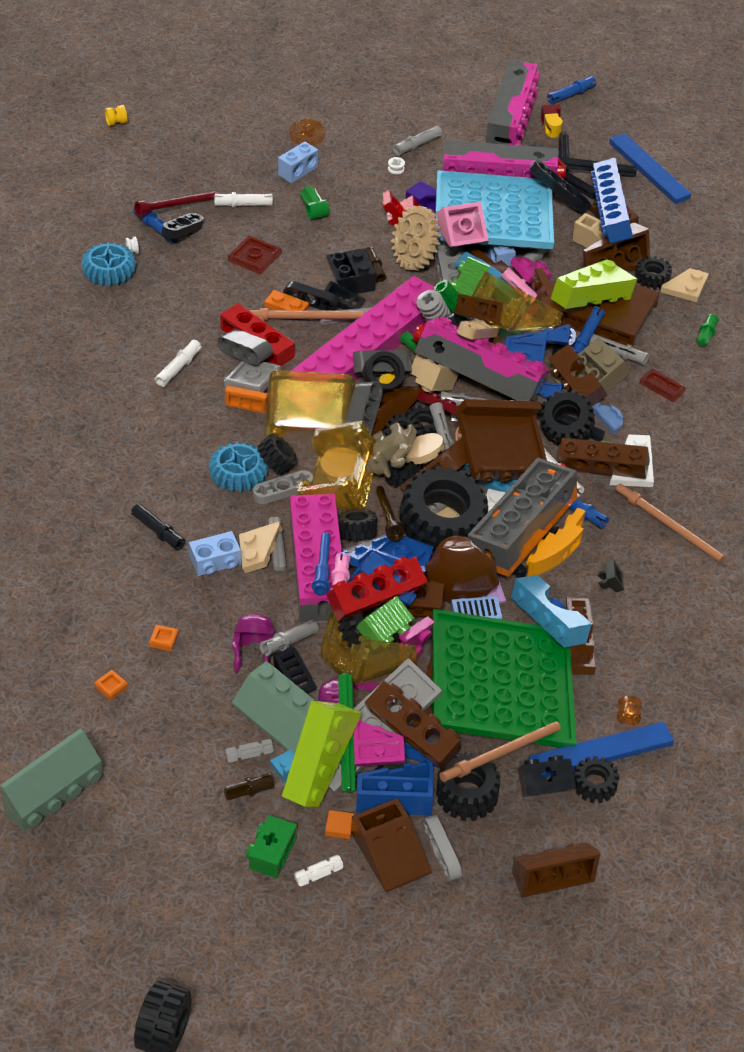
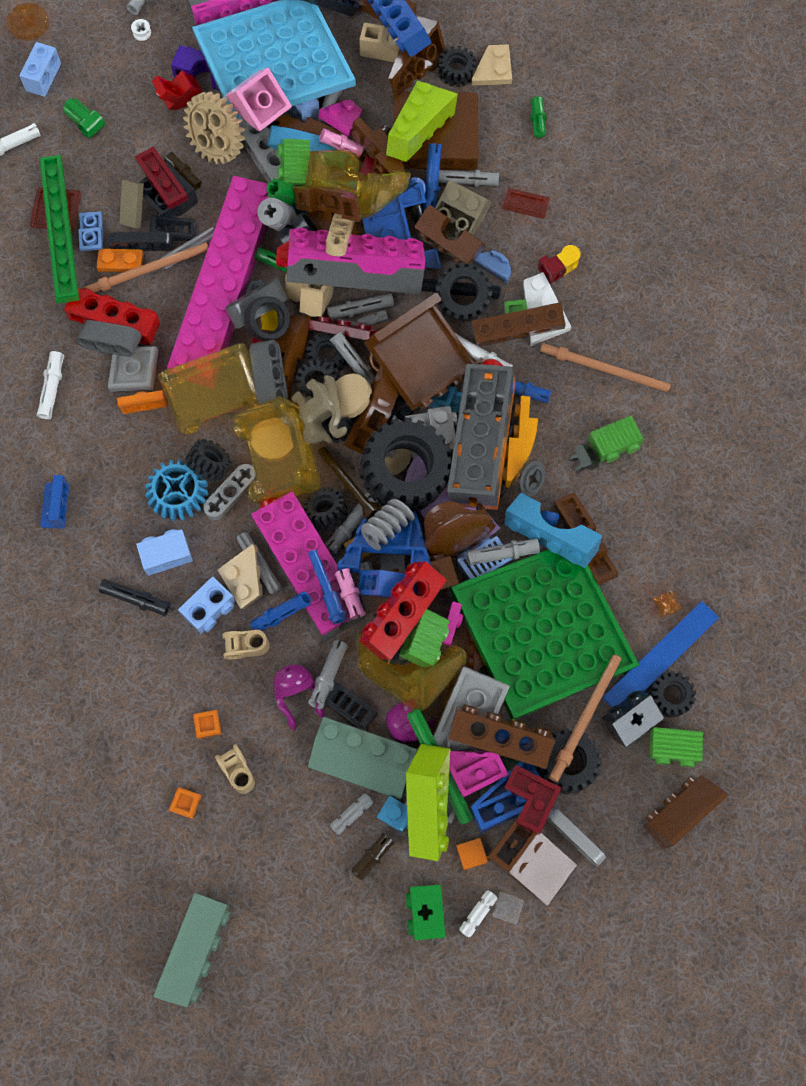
camera: 25 degrees left, 25 degrees up
none -> green tile [39,155,80,304]
none -> blue bracket [40,475,70,529]
none -> medium blue slope [79,211,103,251]
none -> dark tan tile [119,179,144,228]
none -> dark red plate [135,146,188,210]
none -> light blue brick [136,529,193,576]
none -> tan piece [215,744,255,794]
none -> tan piece [222,630,270,660]
none -> blue pin [250,591,311,631]
none -> light grey piece [361,499,415,550]
none -> light grey pin [467,538,540,566]
none -> clear plate [492,891,524,925]
none -> dark red plate [504,765,561,835]
none -> dark grey gear [516,460,545,497]
none -> leg [537,245,581,284]
none -> bright green brick [588,416,644,463]
none -> bright green brick [649,727,703,768]

